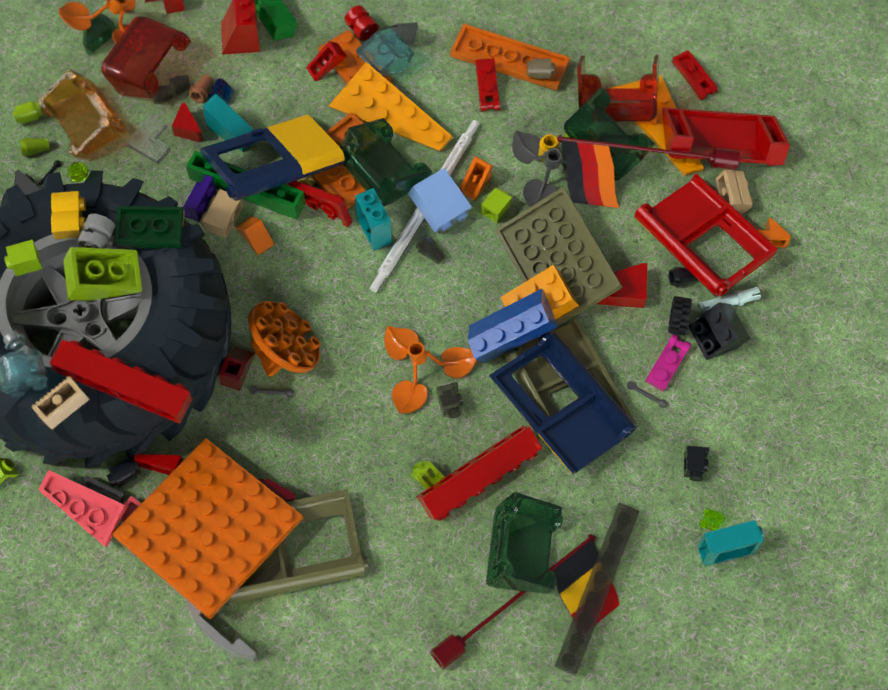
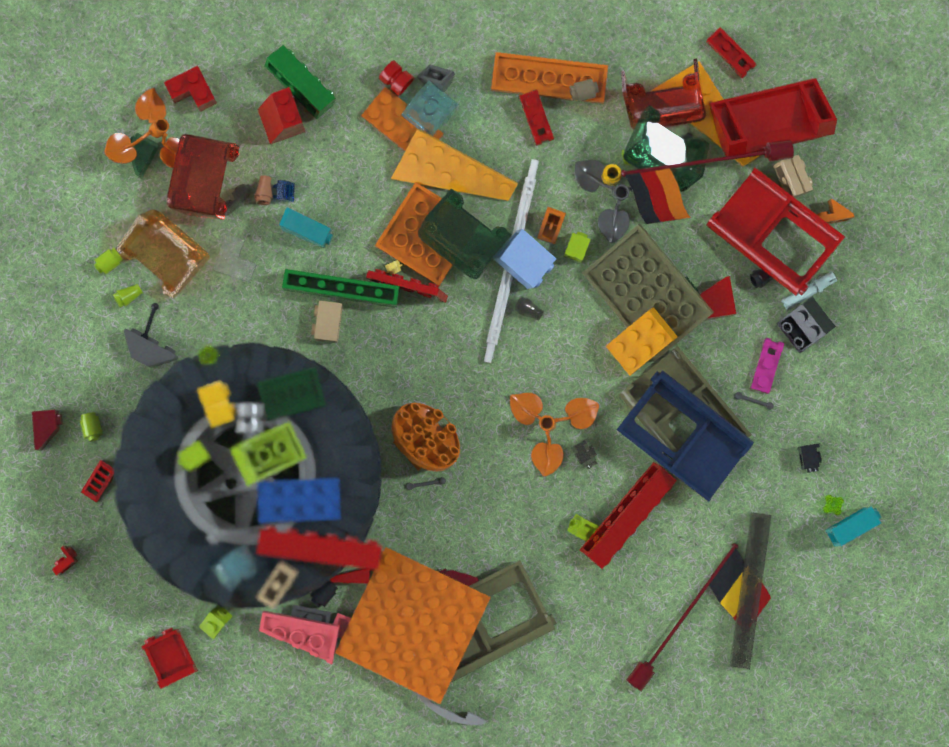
camera: 15 degrees left, 20 degrees up
red slope [172,102,204,142] -> none
dark purple bracket [183,175,216,222] -> none
piece [200,114,345,201] -> none
dark red slope [219,346,255,391] -> none
orange slope [235,216,275,255] -> none
red slope [306,41,347,82] -> none
teal window [355,188,392,251] -> none
blue slope [468,289,558,363] -> none
clear green windscreen [486,492,563,594] -> none
black tyre [668,296,692,336] -> none
none -> blue plate [257,478,341,523]

